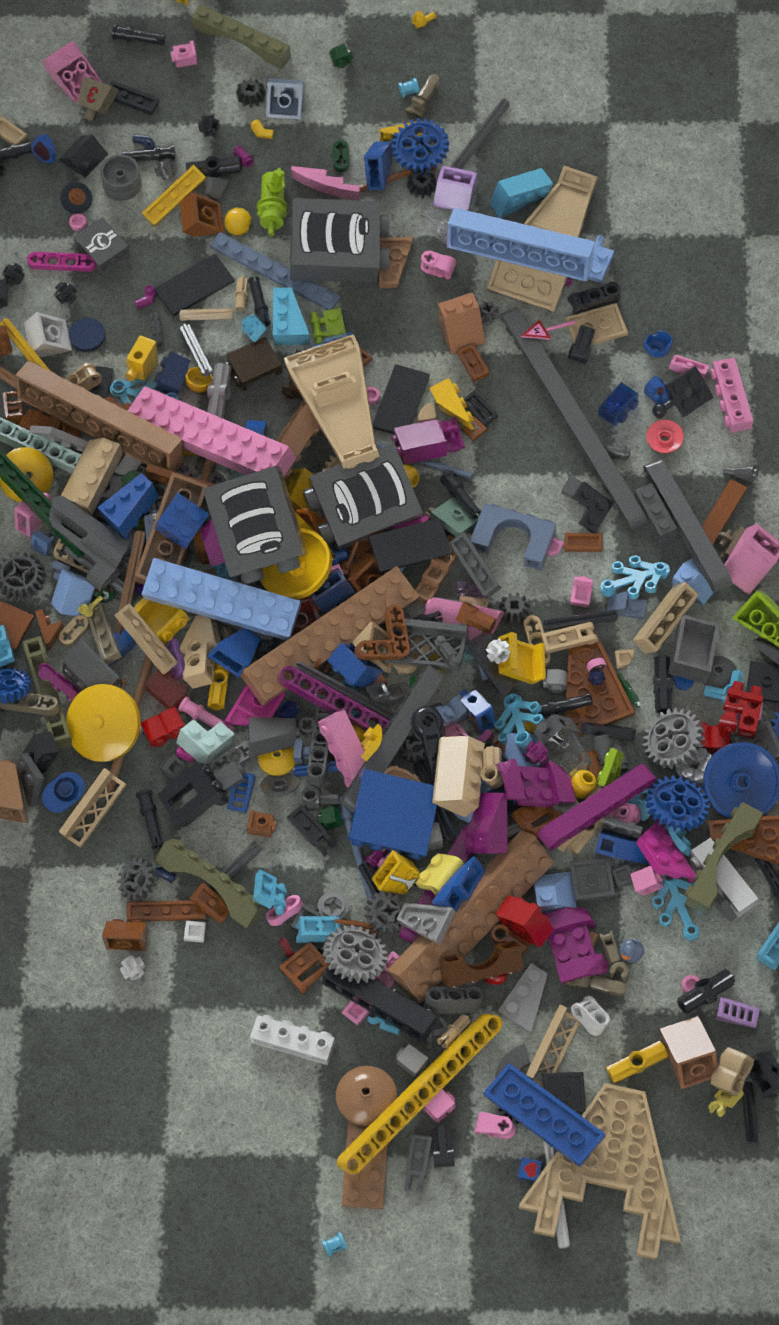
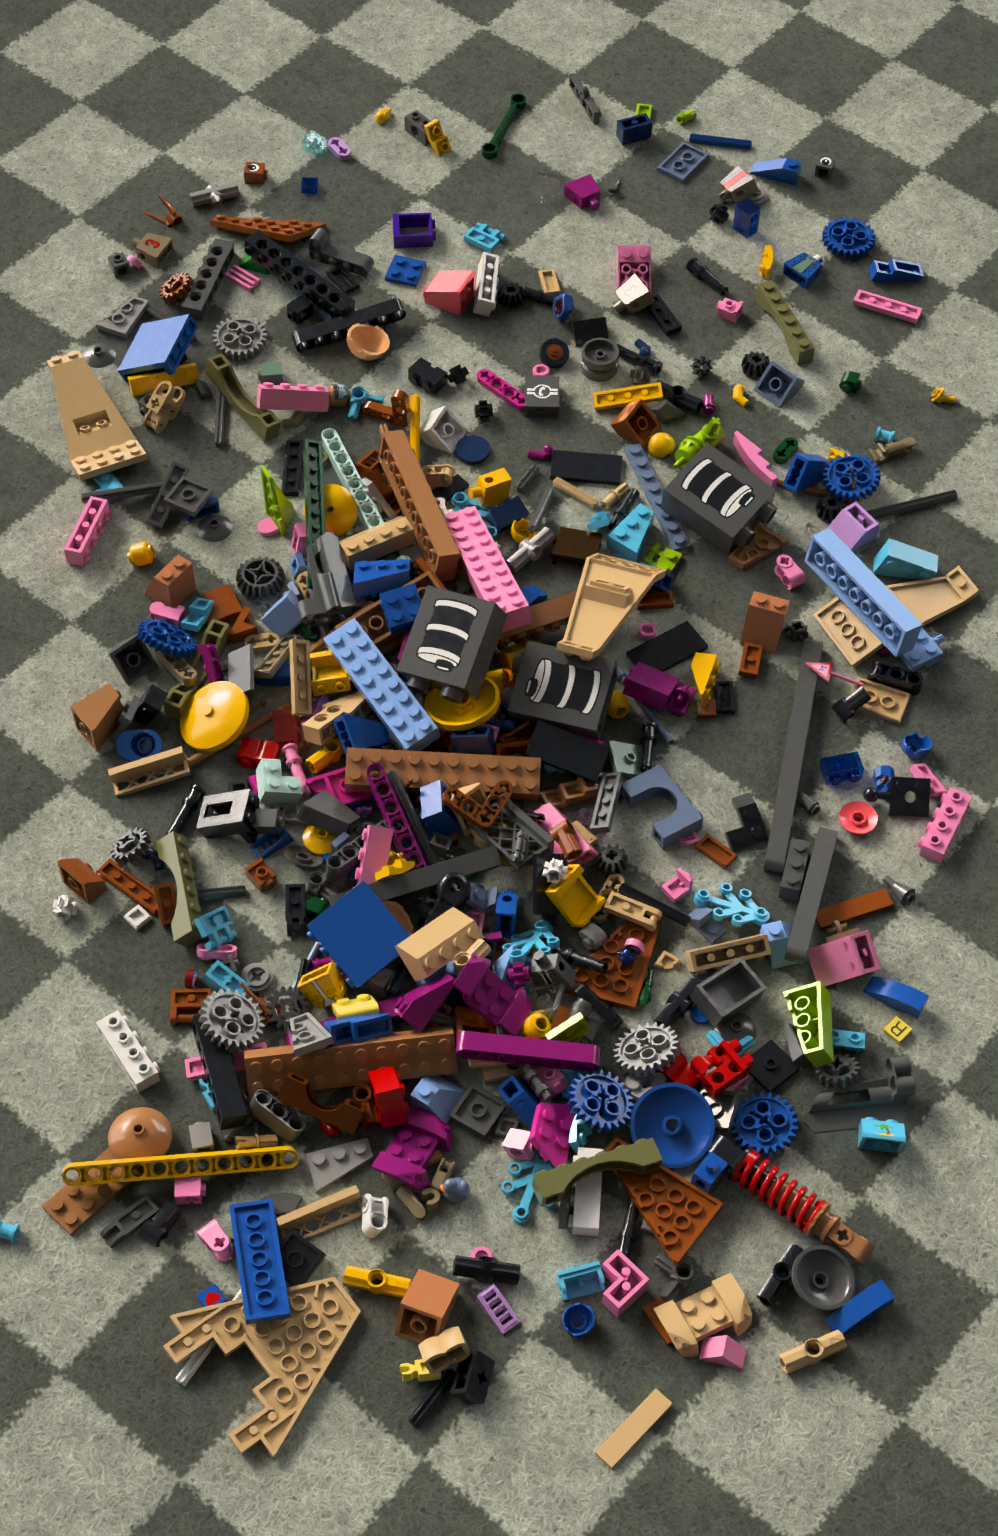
camera: 35 degrees right, 10 degrees down
light yellow hand [78,596,103,617] -> none
tan tile [418,402,437,423] -> none

